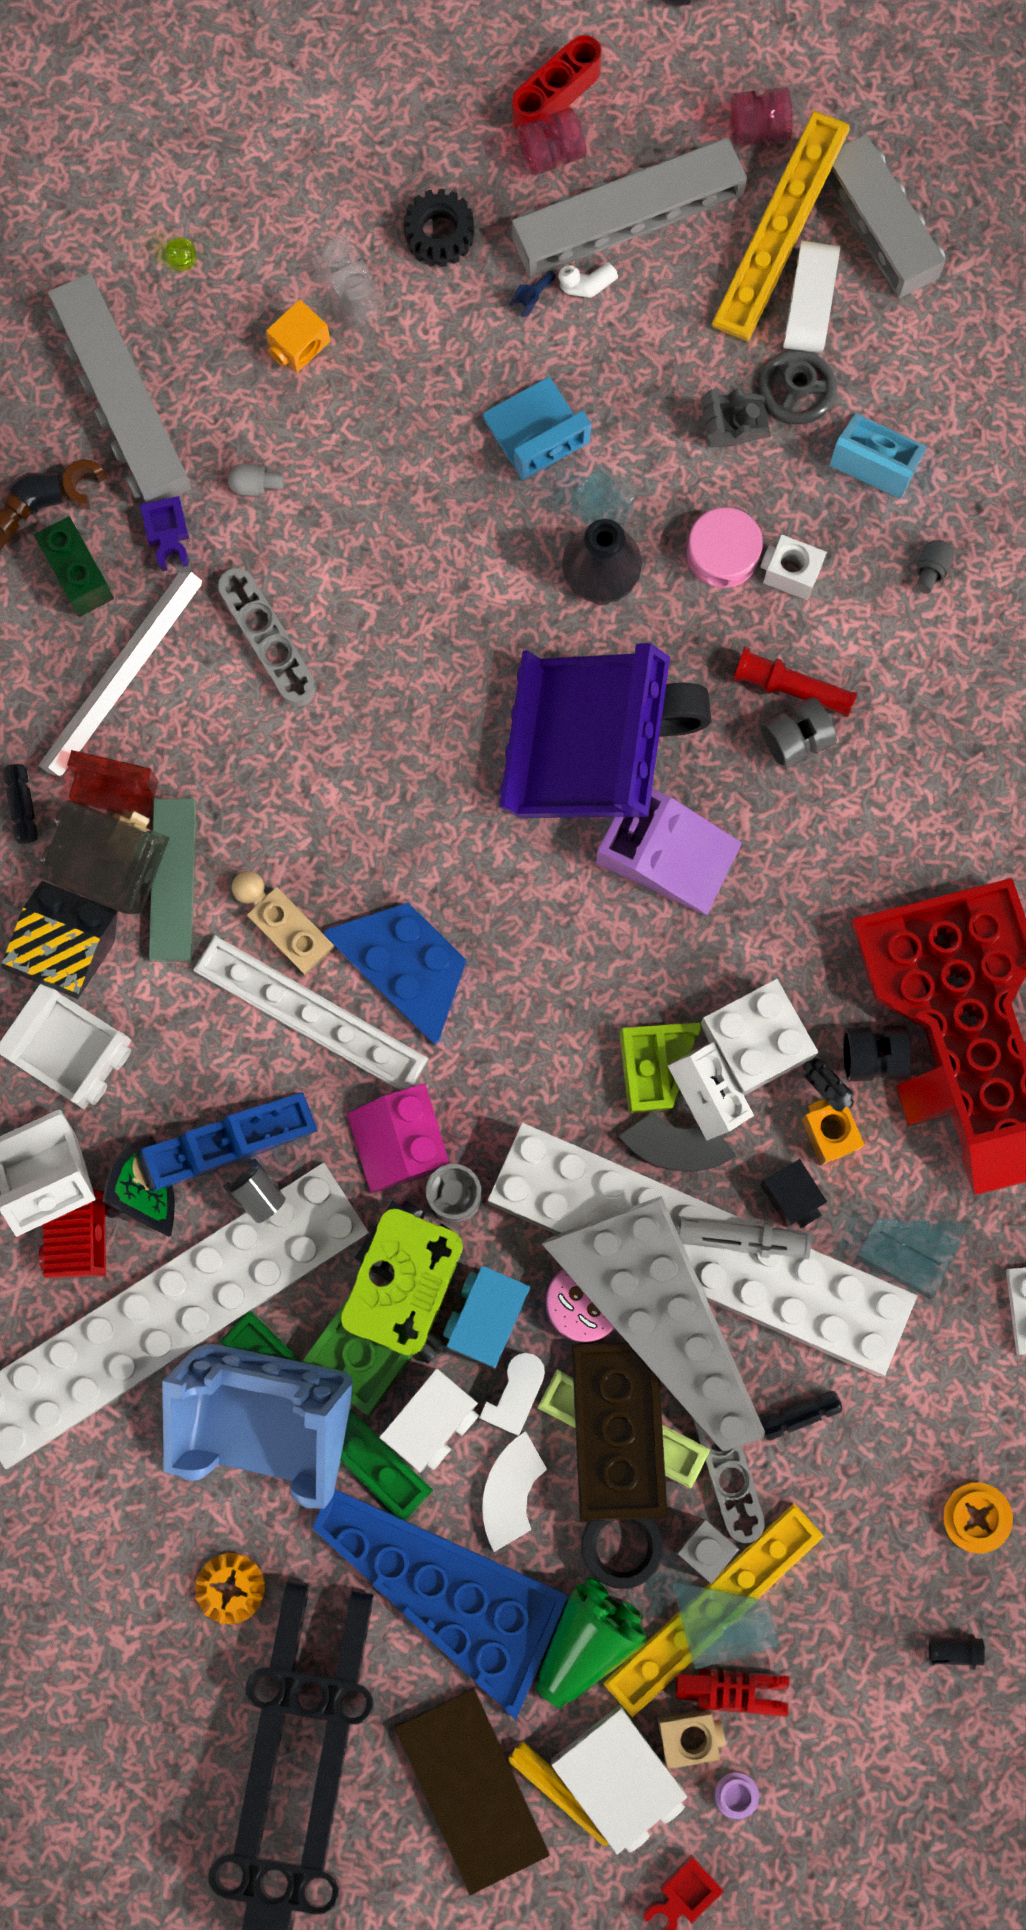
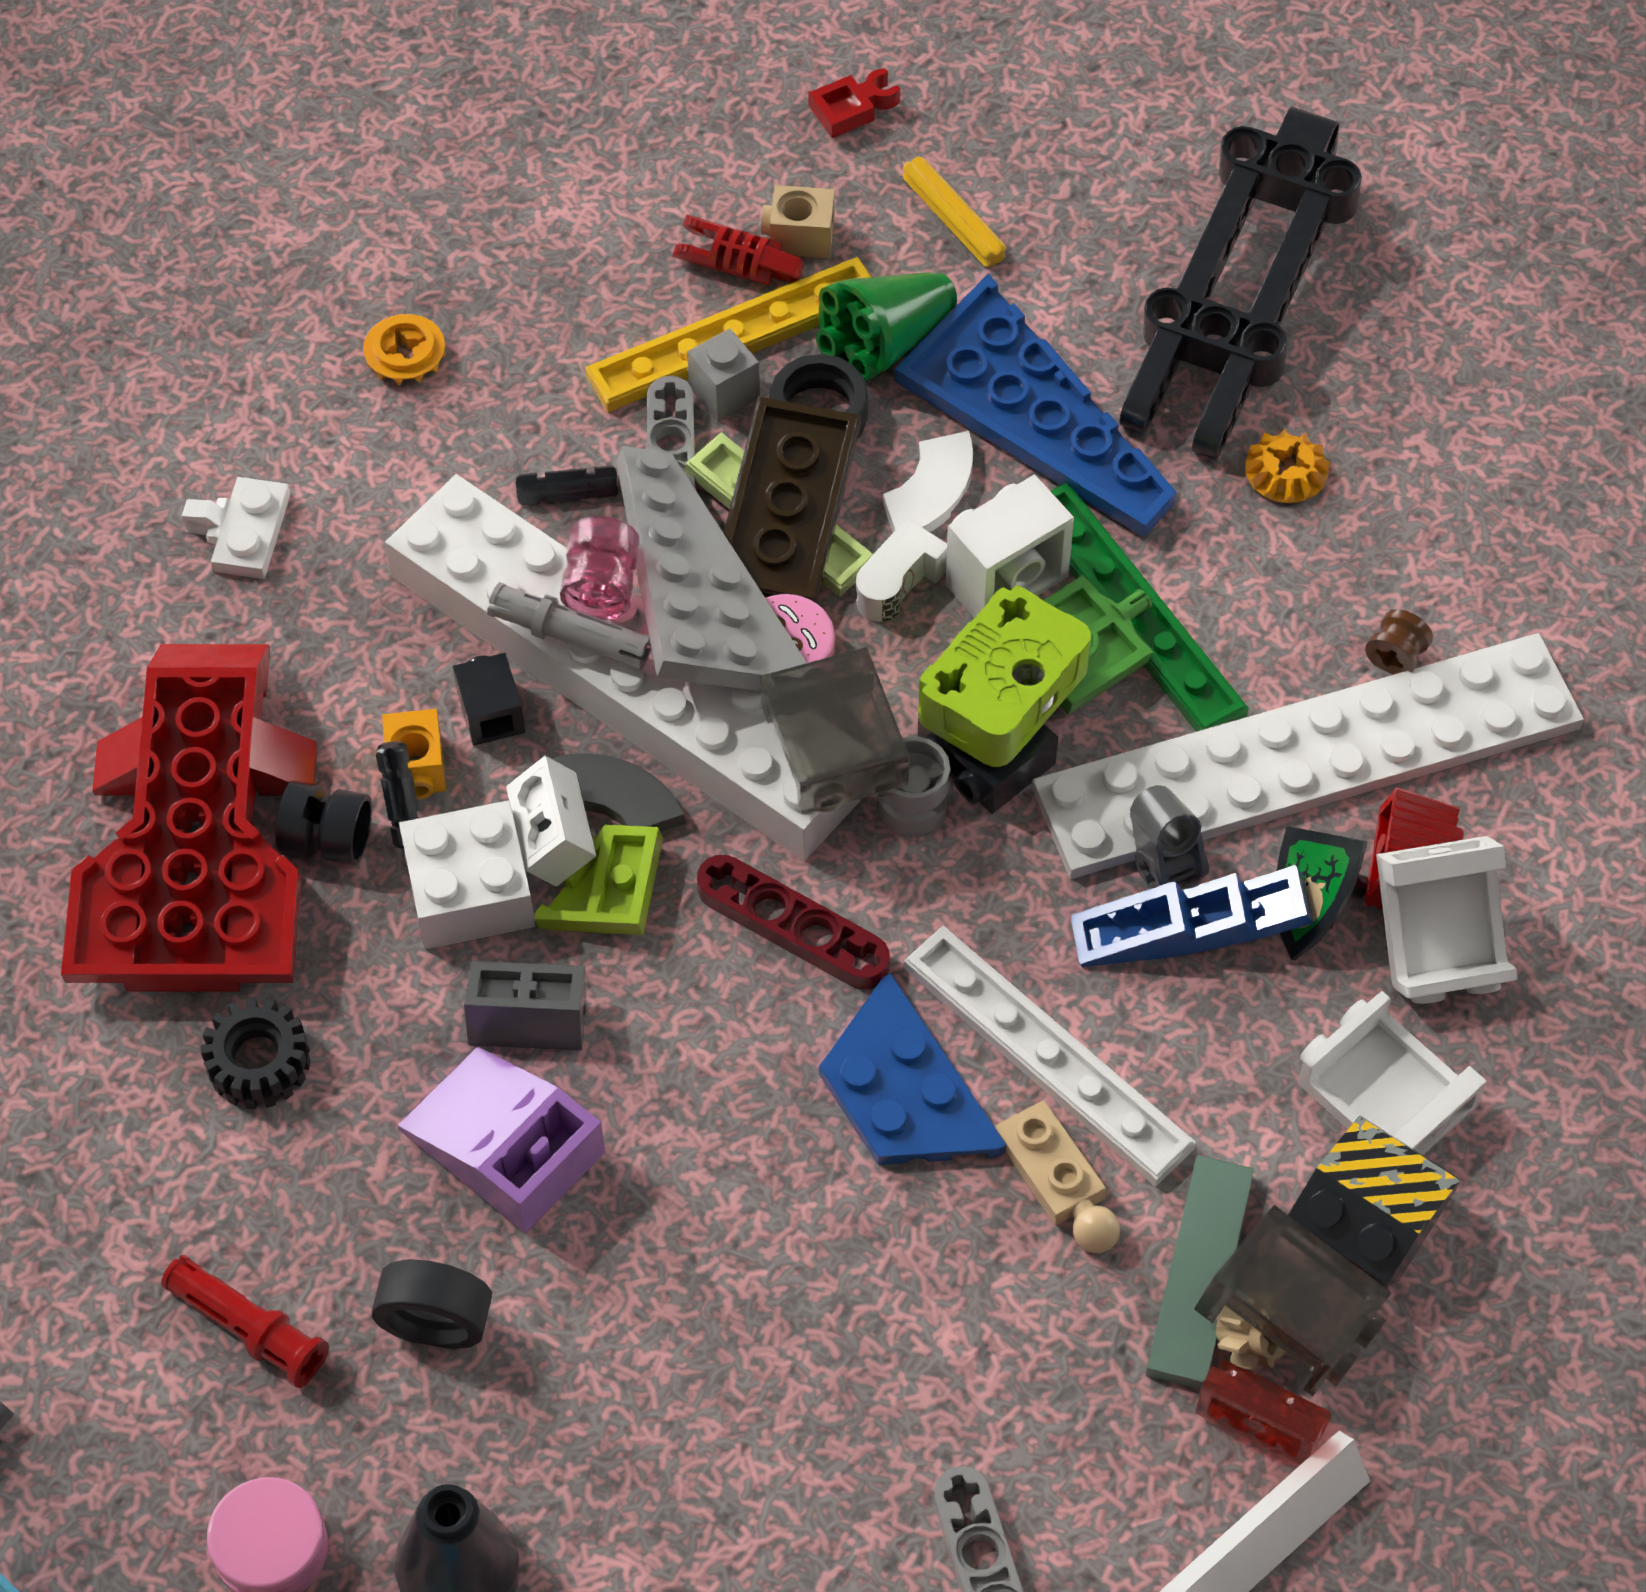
camera: 165 degrees left, 20 degrees down
black axle [3,764,38,844] -> none
medium blue windscreen [162,1344,353,1509] -> none
dark pink slope [347,1083,450,1194] -> none
dark brown tile [395,1687,550,1896] -> none
dark azure brick [443,1266,530,1369] -> none
dark purple panel [499,643,670,818] -> none
white panel [551,1704,688,1855] -> none
clear light blue wing [671,1582,780,1669] -> none
lavender plate [714,1772,759,1819] -> none
white brick [760,535,827,601] -> none
dark grey wheel [760,696,837,769] -> none
clear light blue wing [855,1219,968,1300] -> none
black pin [929,1634,985,1670] -> none
none -> black tyre [201,997,311,1109]
none -> dark grey hinge [464,961,587,1050]
none -> clear pink wheel [560,516,640,620]
none -> dark red beam [697,855,890,989]
none -> clear smoke panel [760,647,909,814]
none -> reddish brown wheel [1365,609,1433,675]

